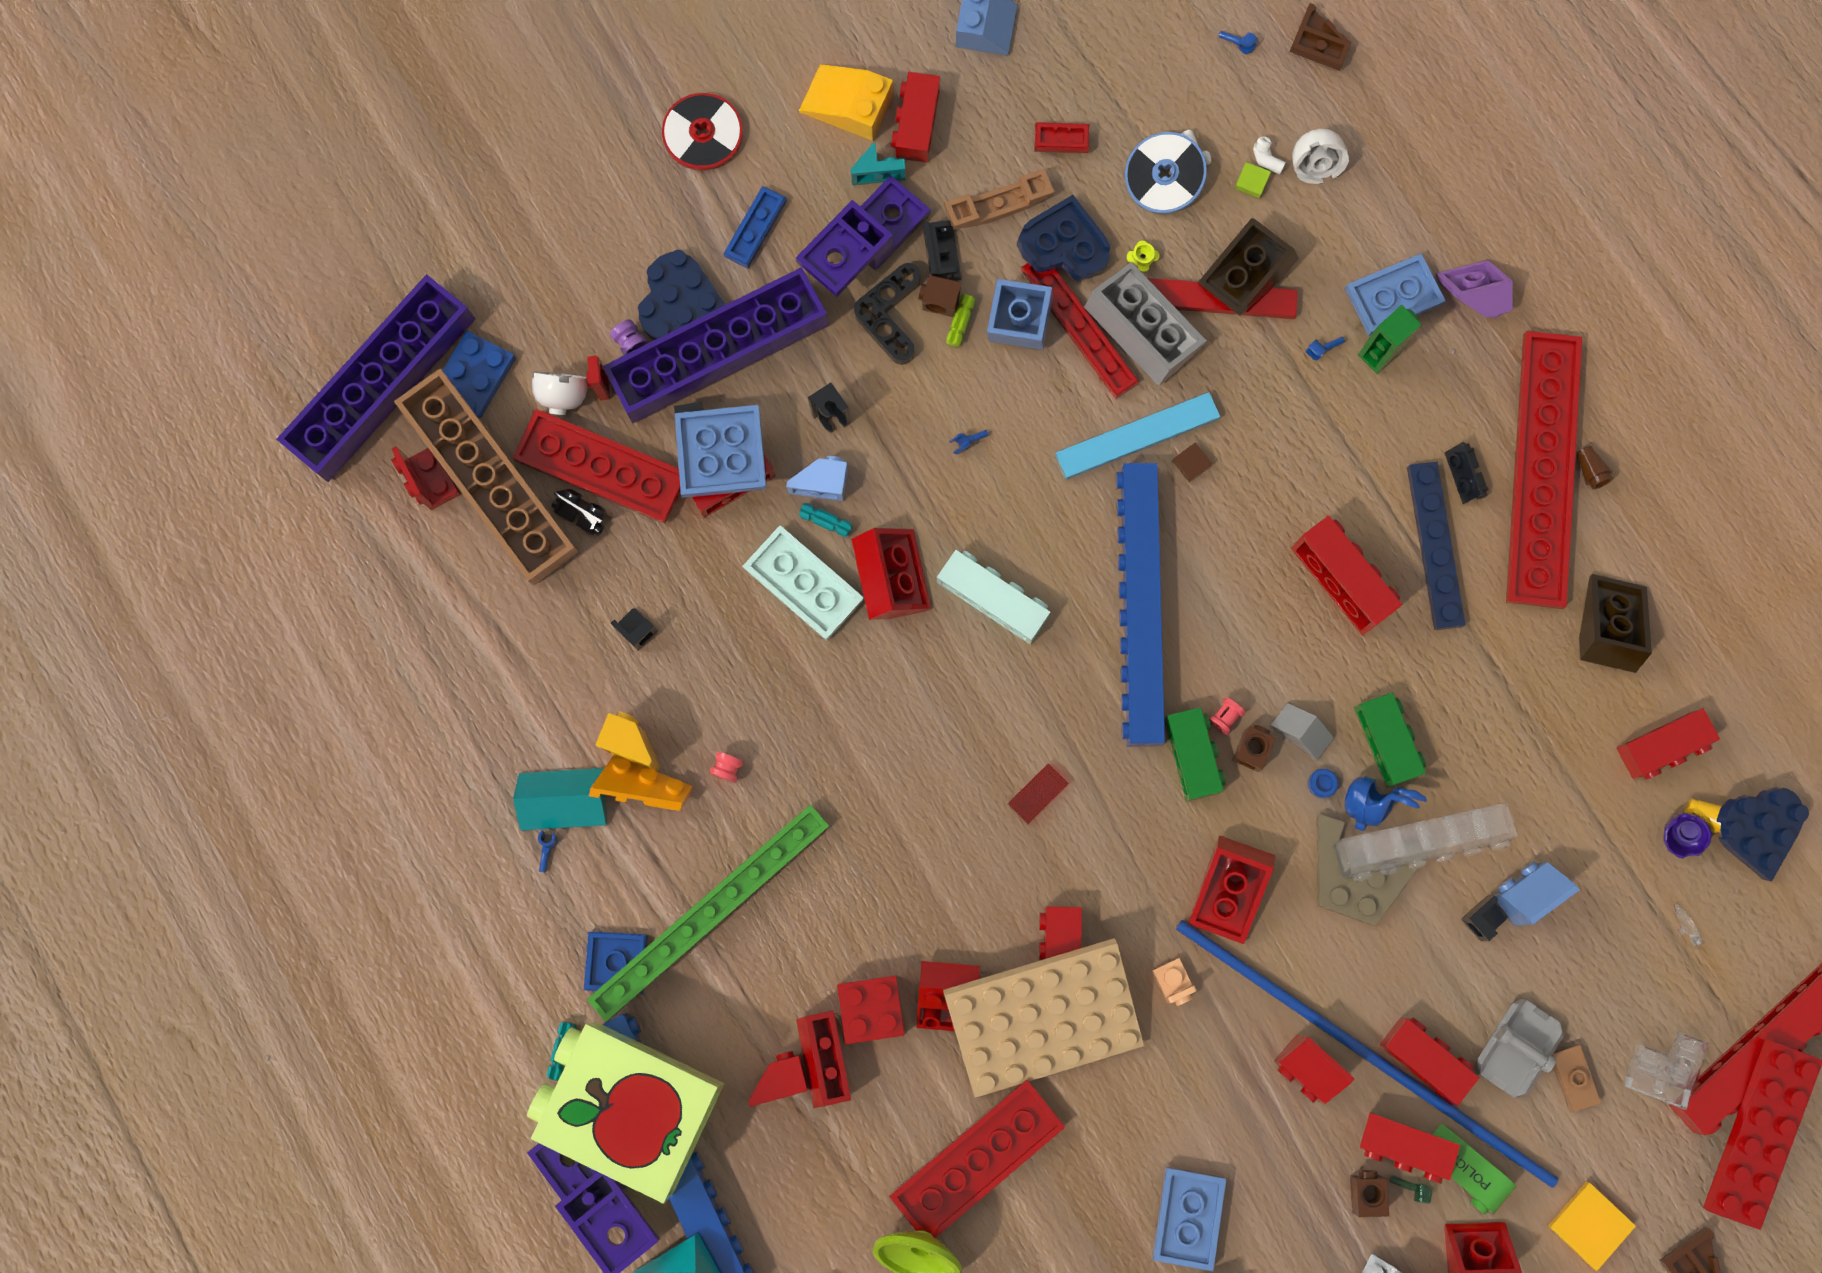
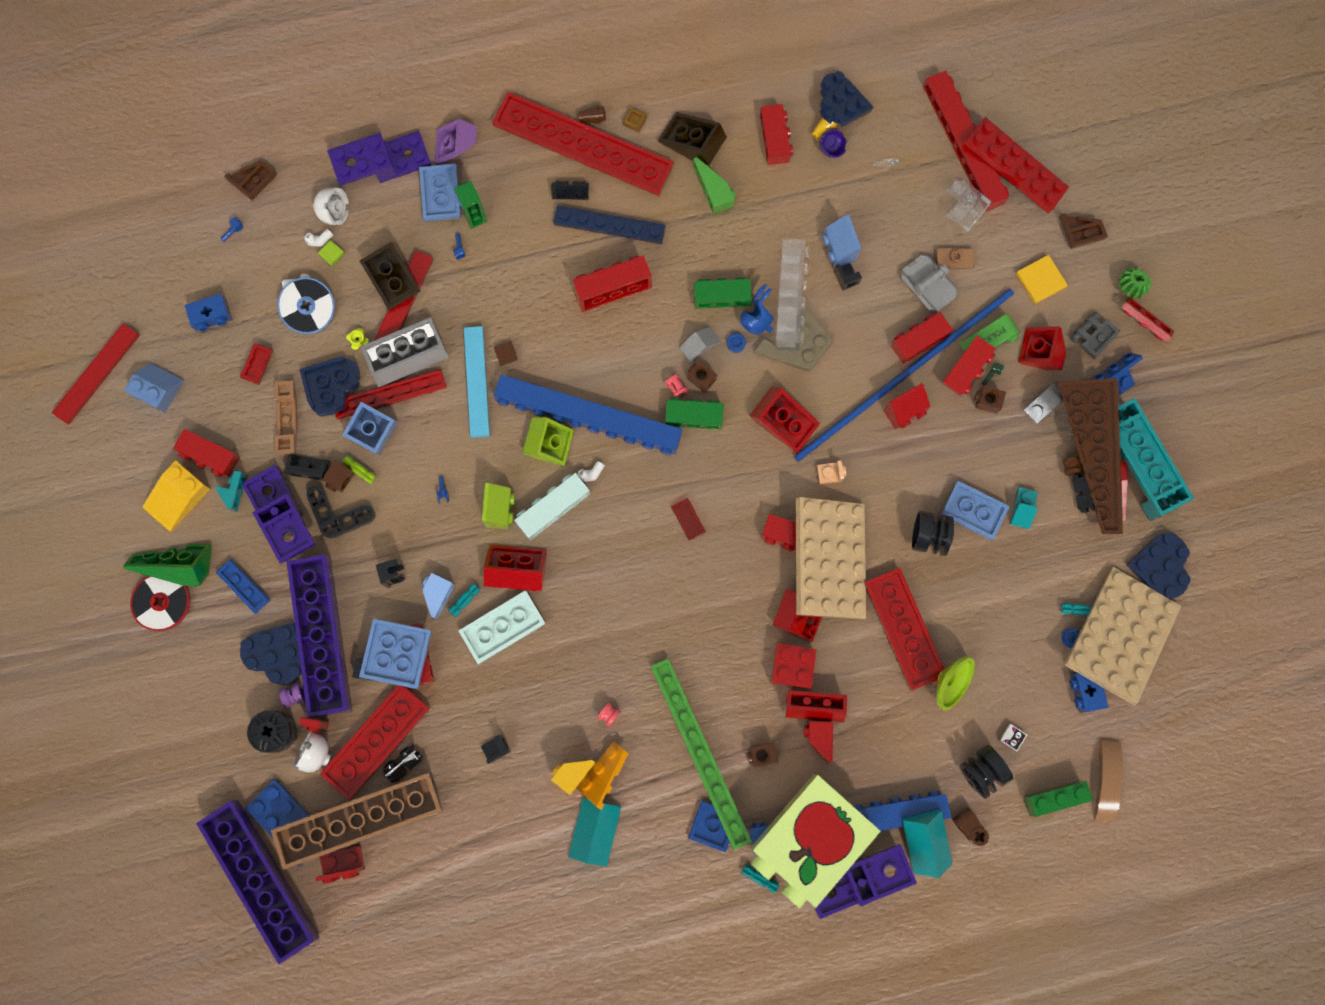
camera: 80 degrees left, 0 degrees up
blue hand [538,830,558,872] -> none
none -> green wedge [123,544,212,587]
none -> blue brick [185,294,233,331]
none -> black wheel [247,710,298,753]
none -> dark purple bracket [327,131,432,186]
none -> lime slope [482,483,515,529]
none -> lime slope [522,417,574,466]
none -> white arm [577,461,605,482]
none -> pearl gold tile [623,107,647,132]
none -> bright green slope [693,157,736,214]
none -> reddish brown brick [747,743,778,767]
none -> black wheel [912,511,954,556]

